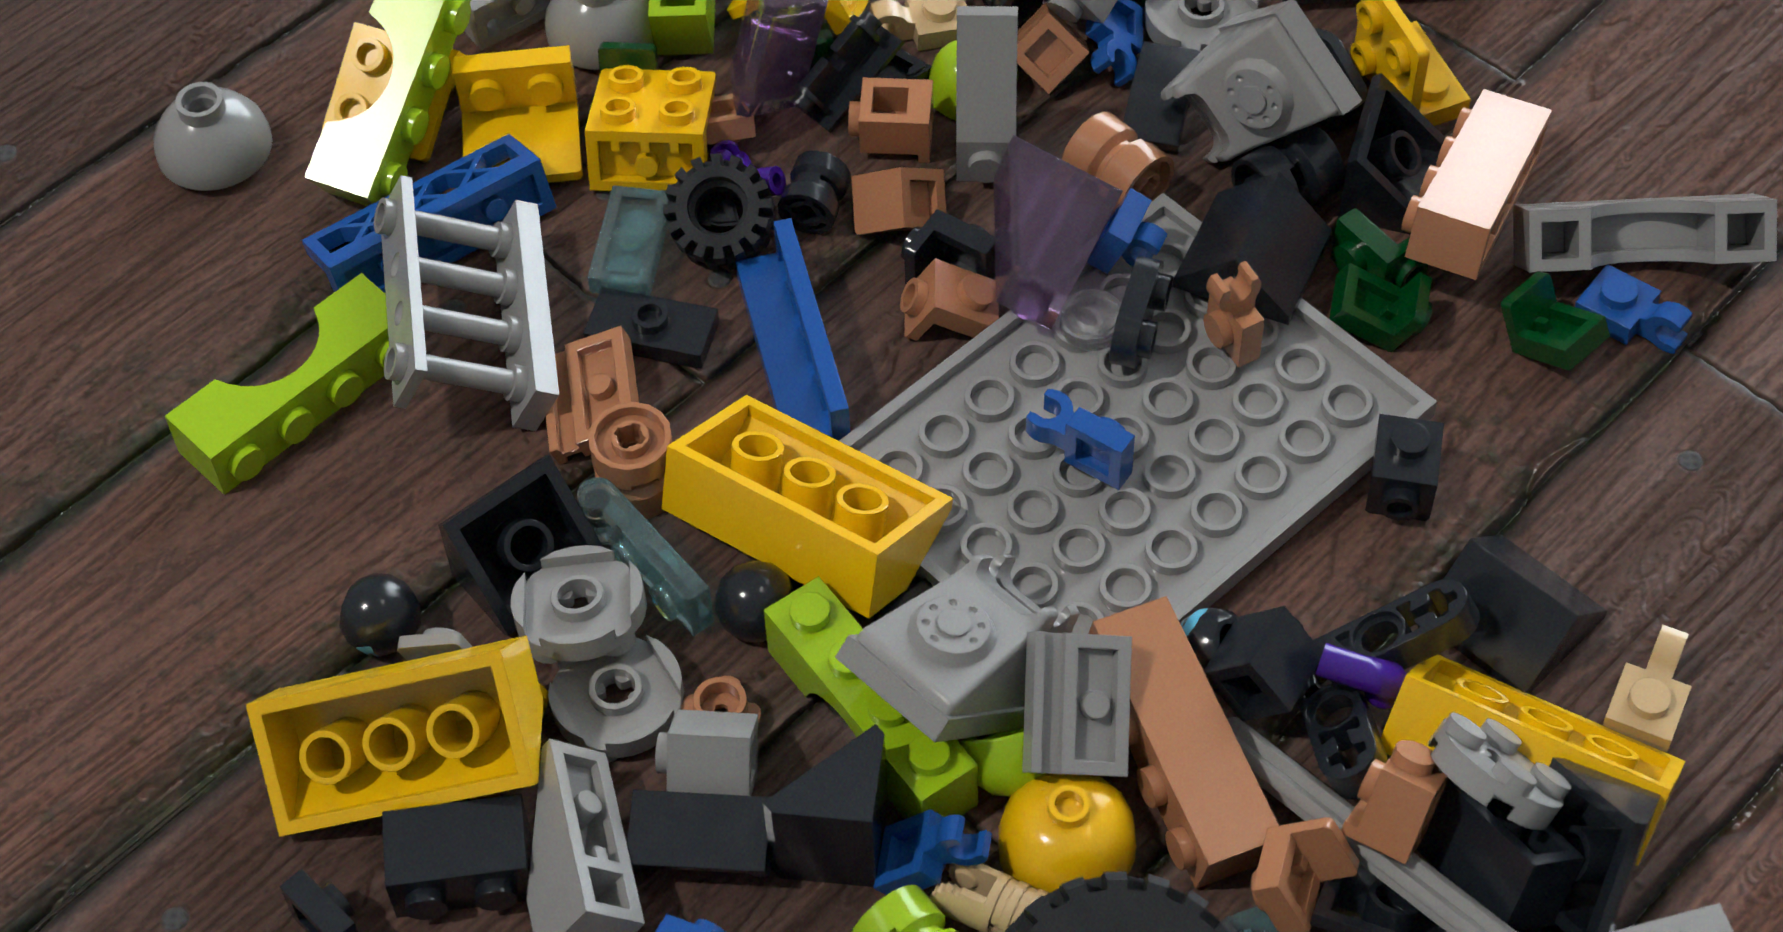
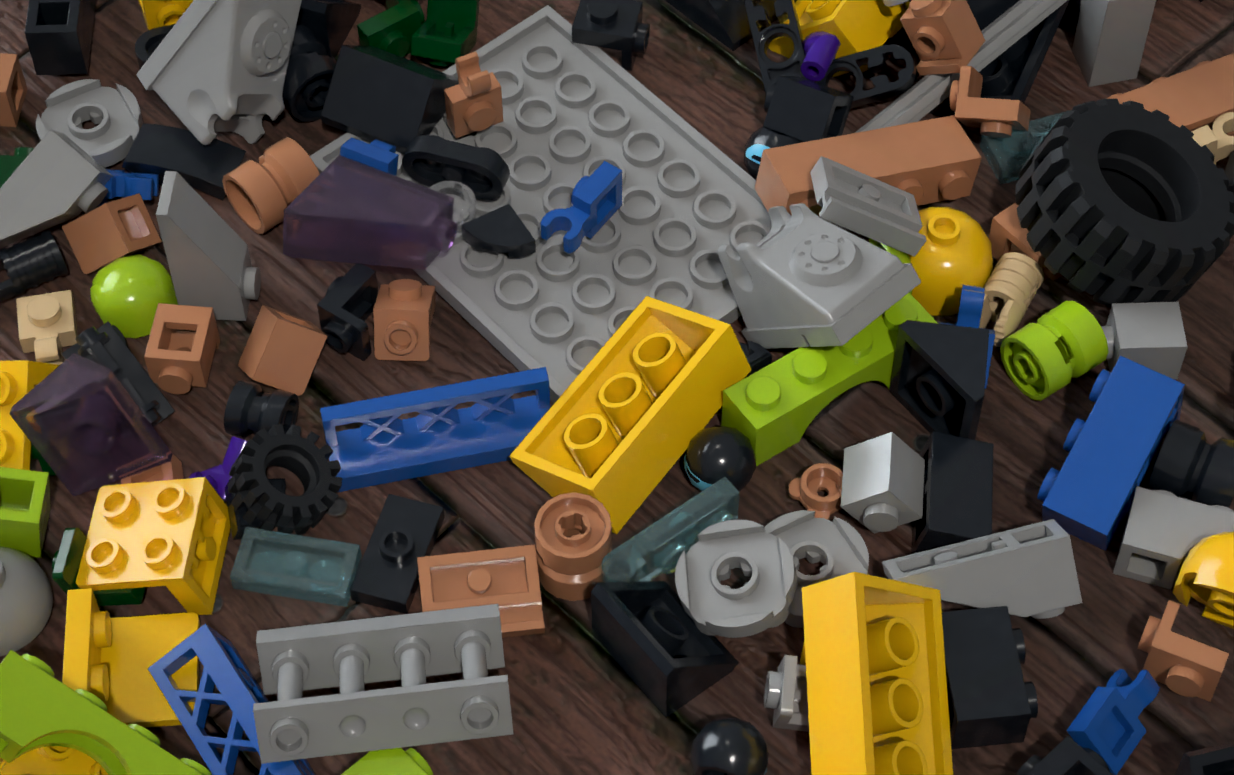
camera: 90 degrees left, 0 degrees up
none -> black tile [462,204,536,257]

